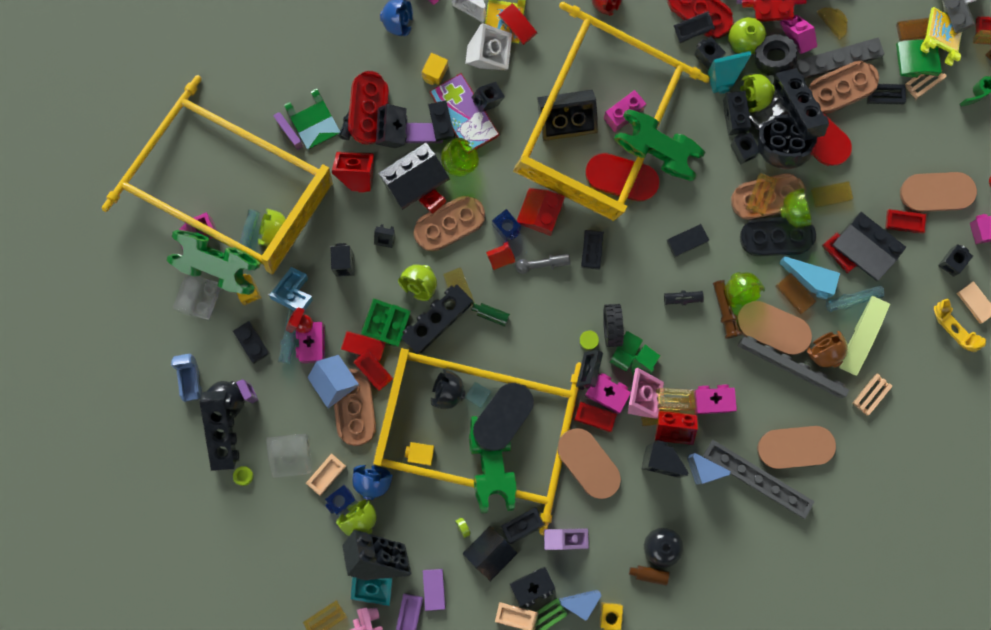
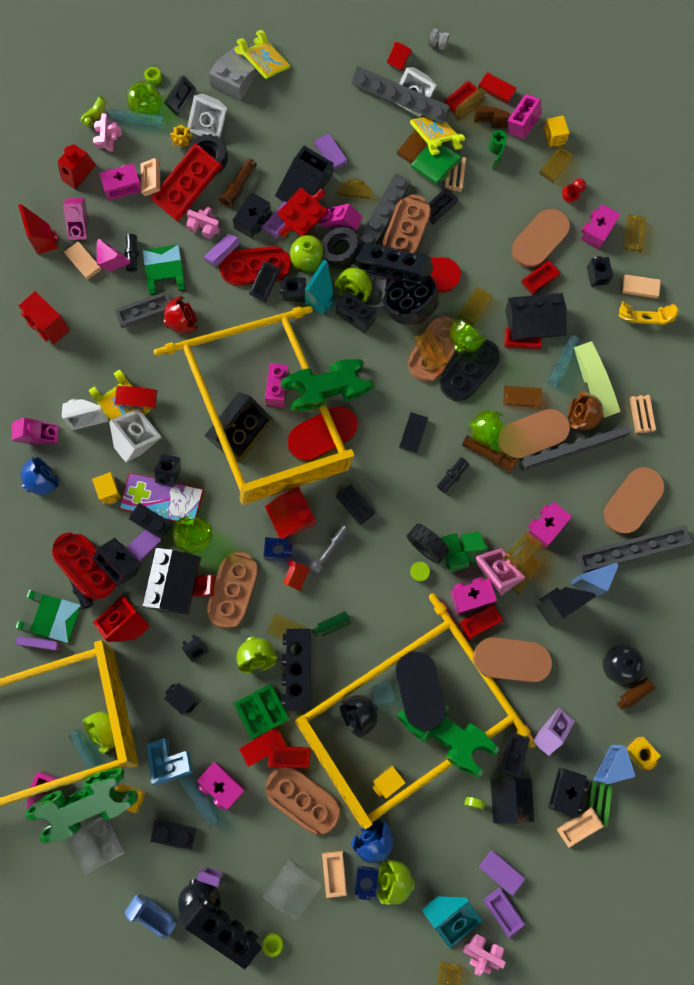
camera: 50 degrees left, 5 degrees down
red tile [286,307,313,334] -> none
medium blue slope [307,355,359,408] -> none
black slope [342,530,411,580] -> none
black tile [576,350,603,390] -> none
red bracket [655,411,698,445] -> none
black brick [731,132,760,165] -> none
medium azure slope [779,257,840,299] -> none

